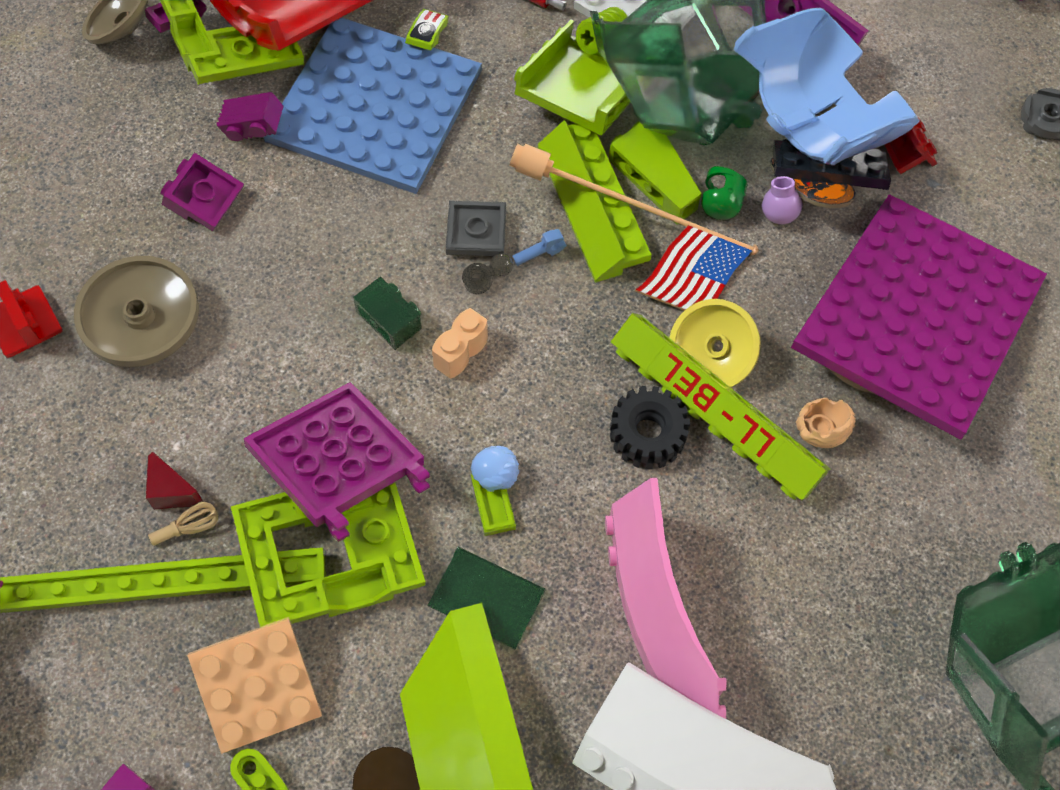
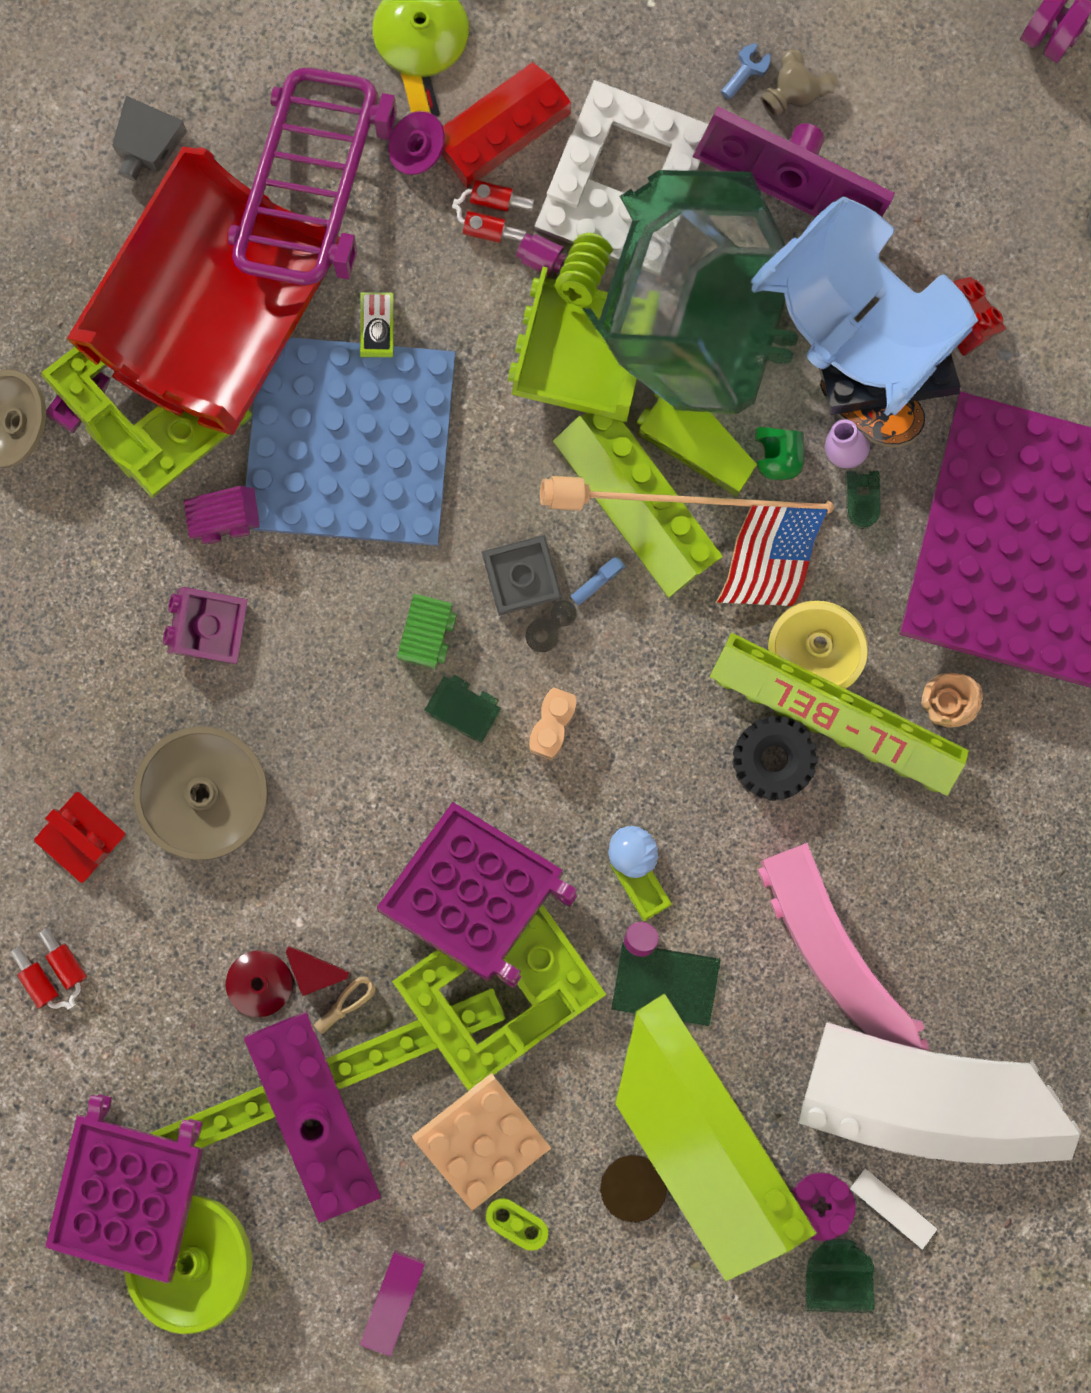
camera: 20 degrees left, 20 degrees up
none -> dark red dish [225,951,292,1017]
none -> magenta plate [244,1011,381,1223]
none -> bright green brick [397,594,457,670]
none -> magenta brick [516,233,567,277]
none -> magenta tile [624,922,659,957]
none -> clear green plate [845,471,881,529]

